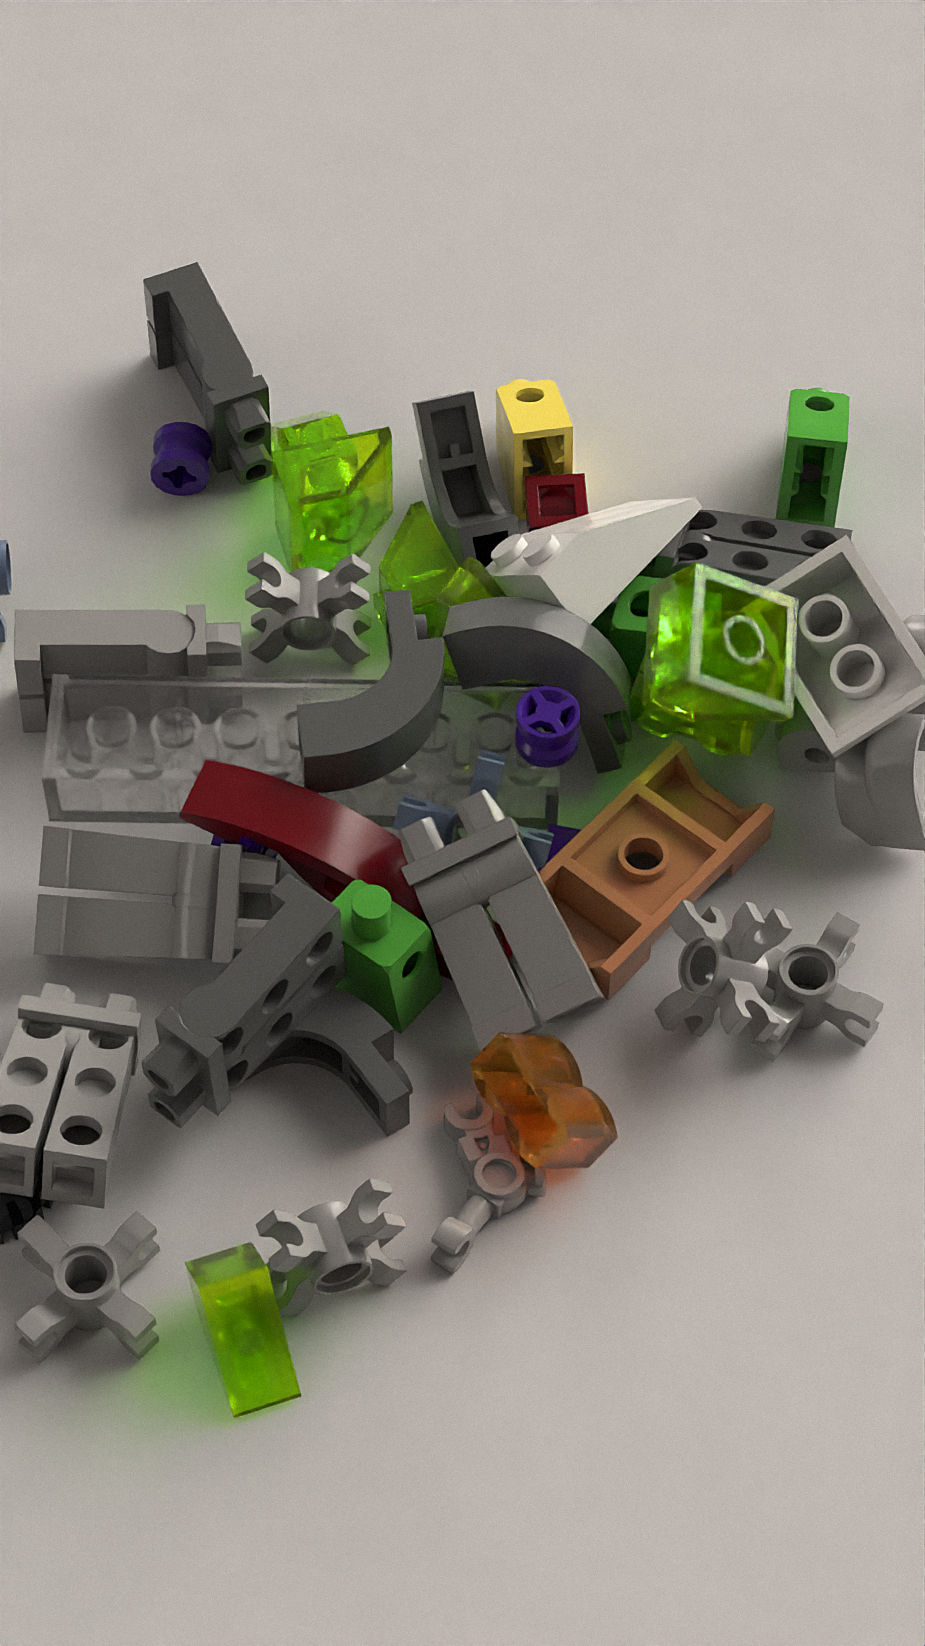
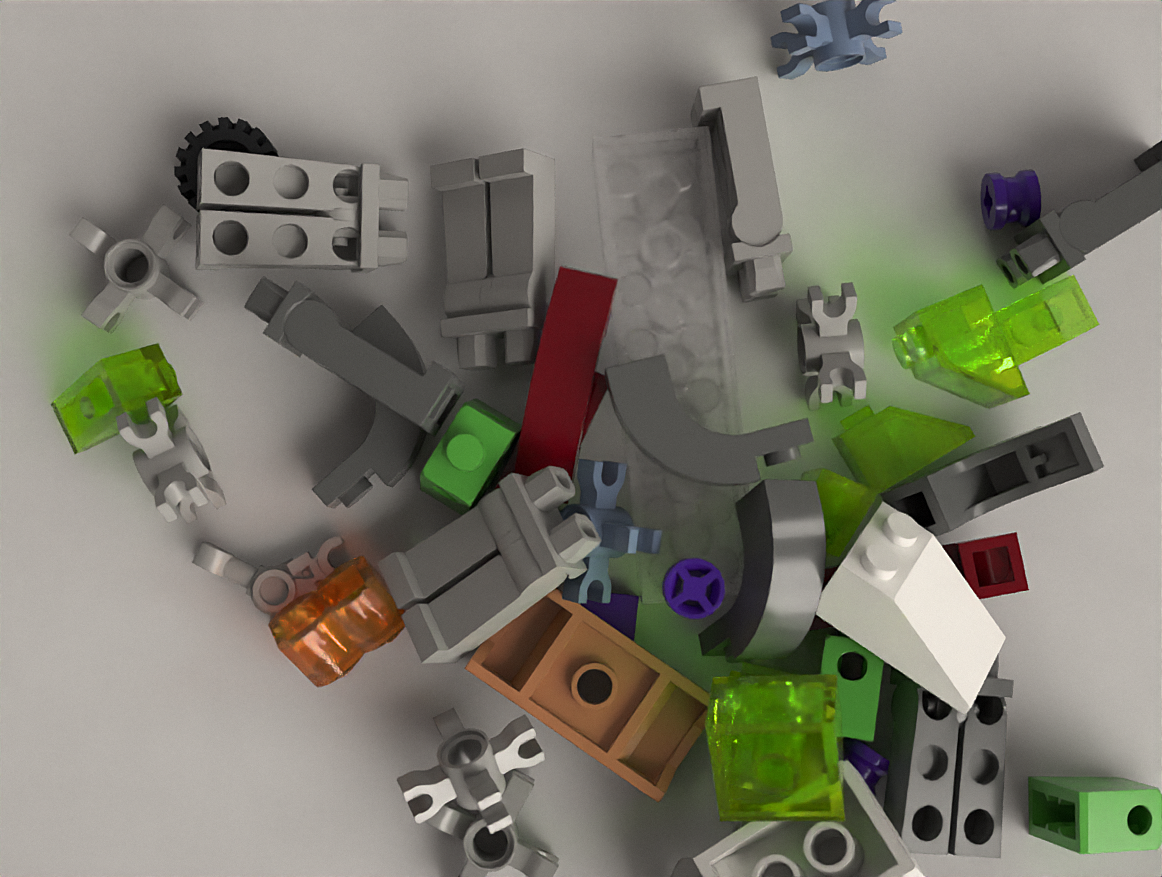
camera: 80 degrees right, 30 degrees up
light yellow torso [496,379,573,521] -> none

